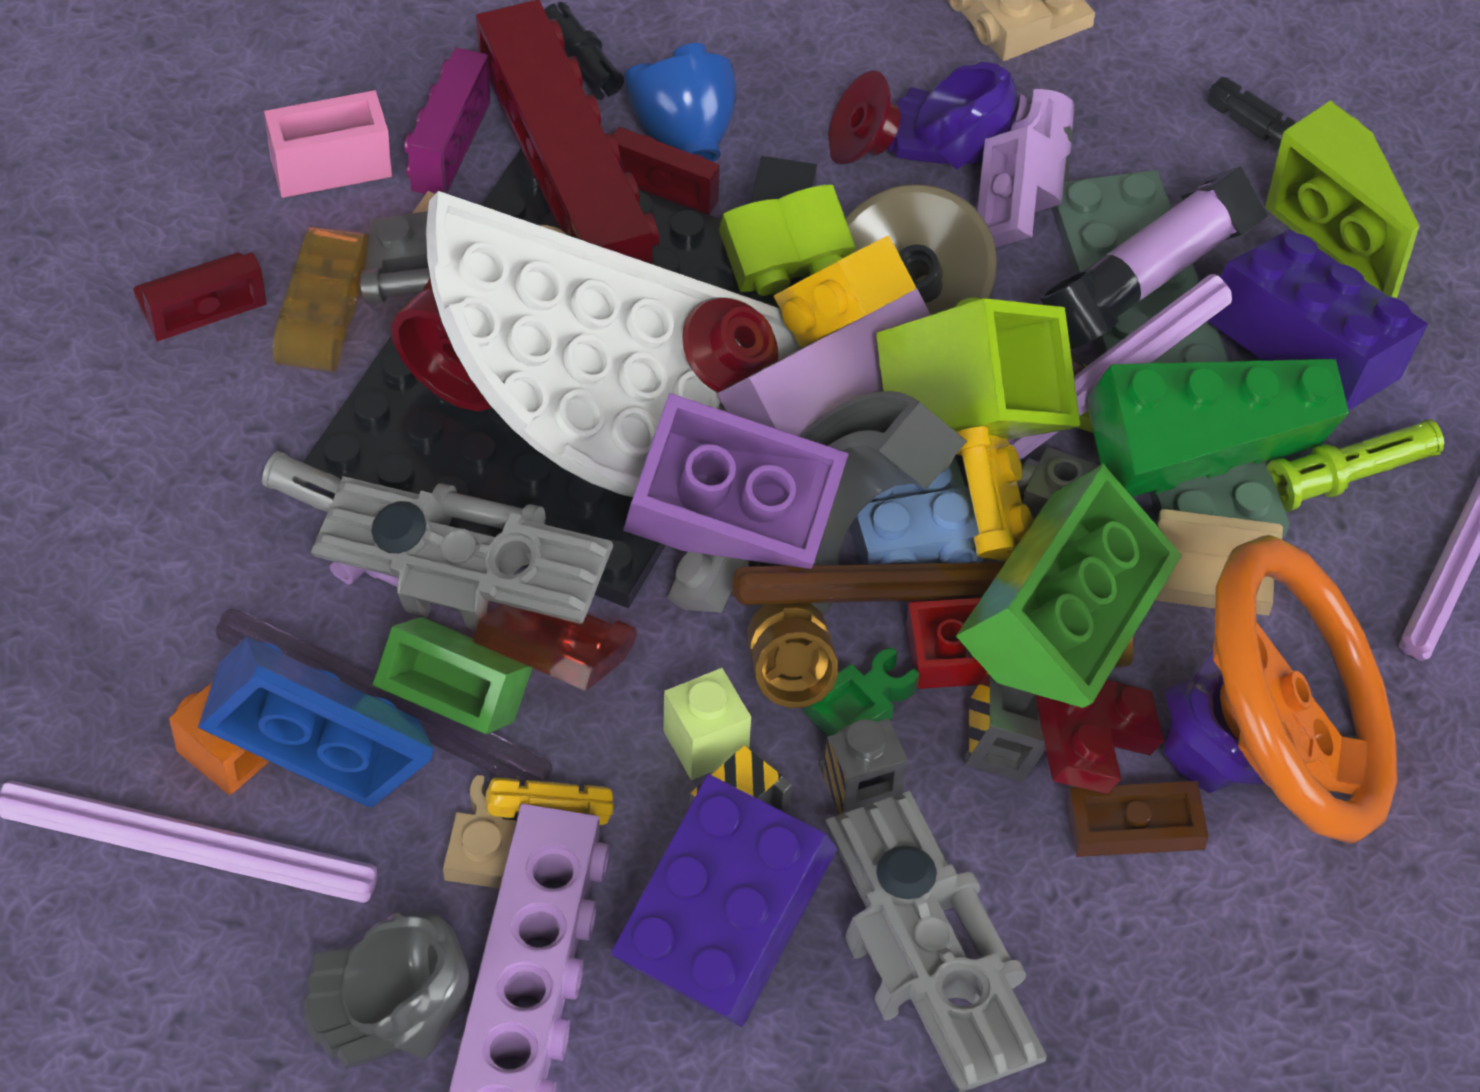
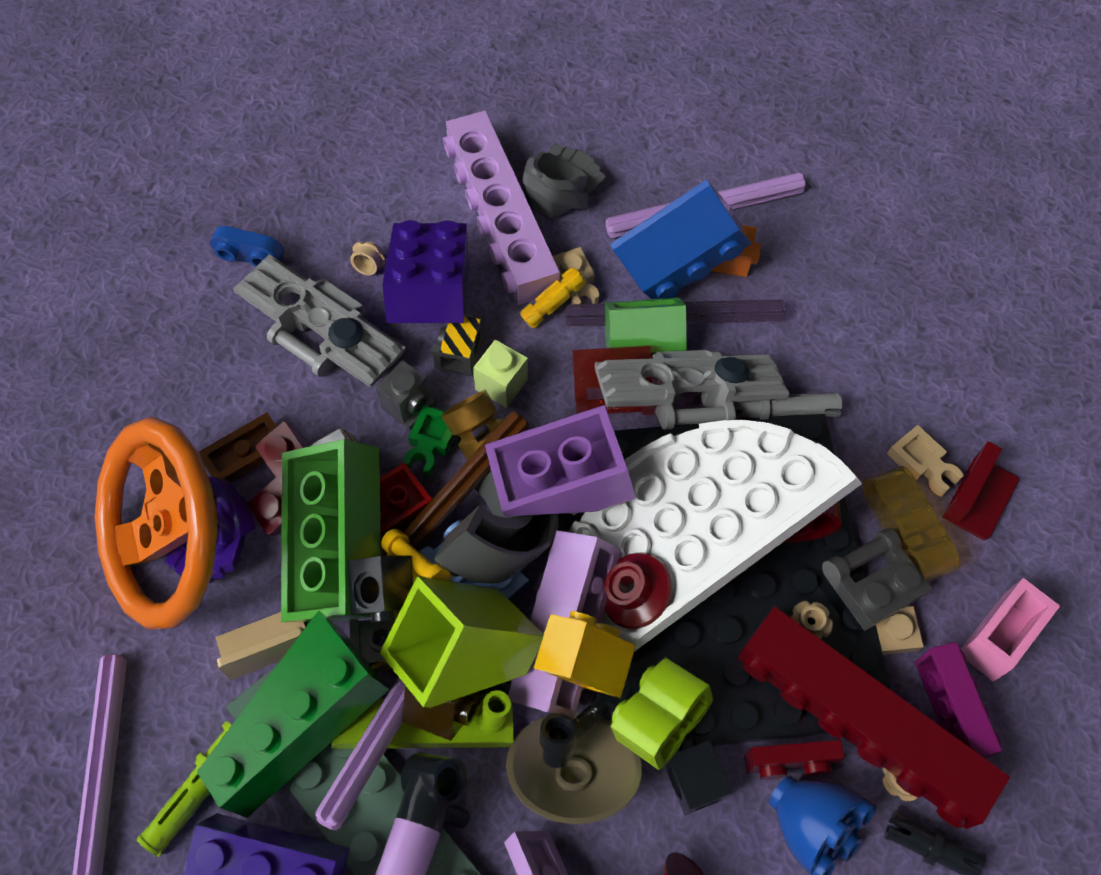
camera: 150 degrees right, 10 degrees up
none -> black brick [348,556,413,622]
none -> tan plate [350,241,386,275]
none -> tan plate [887,425,964,497]

